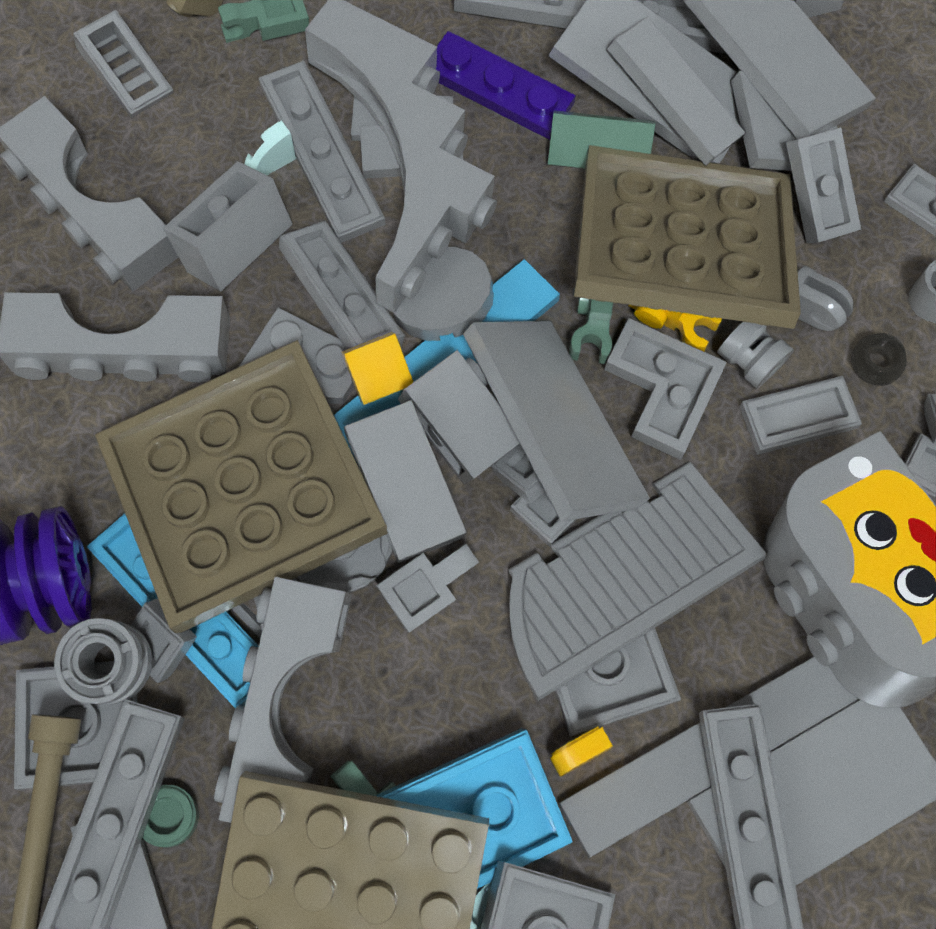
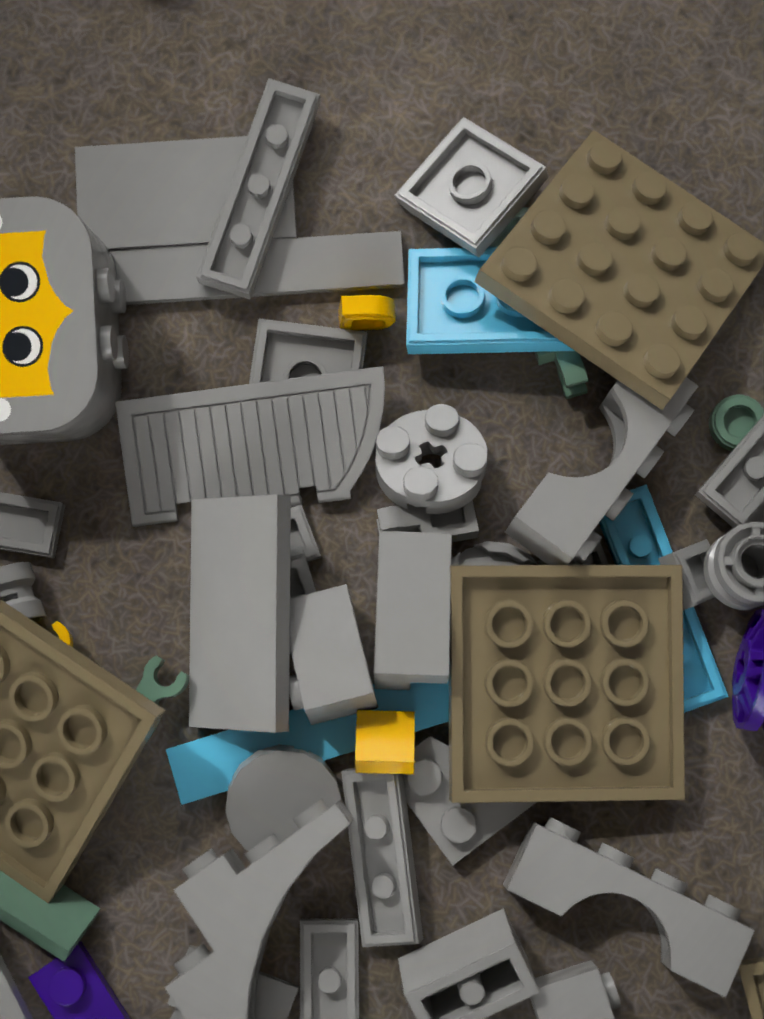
camera: 150 degrees left, 10 degrees up
light grey plate [604,318,727,460] -> none
none -> light grey plate [375,404,487,514]

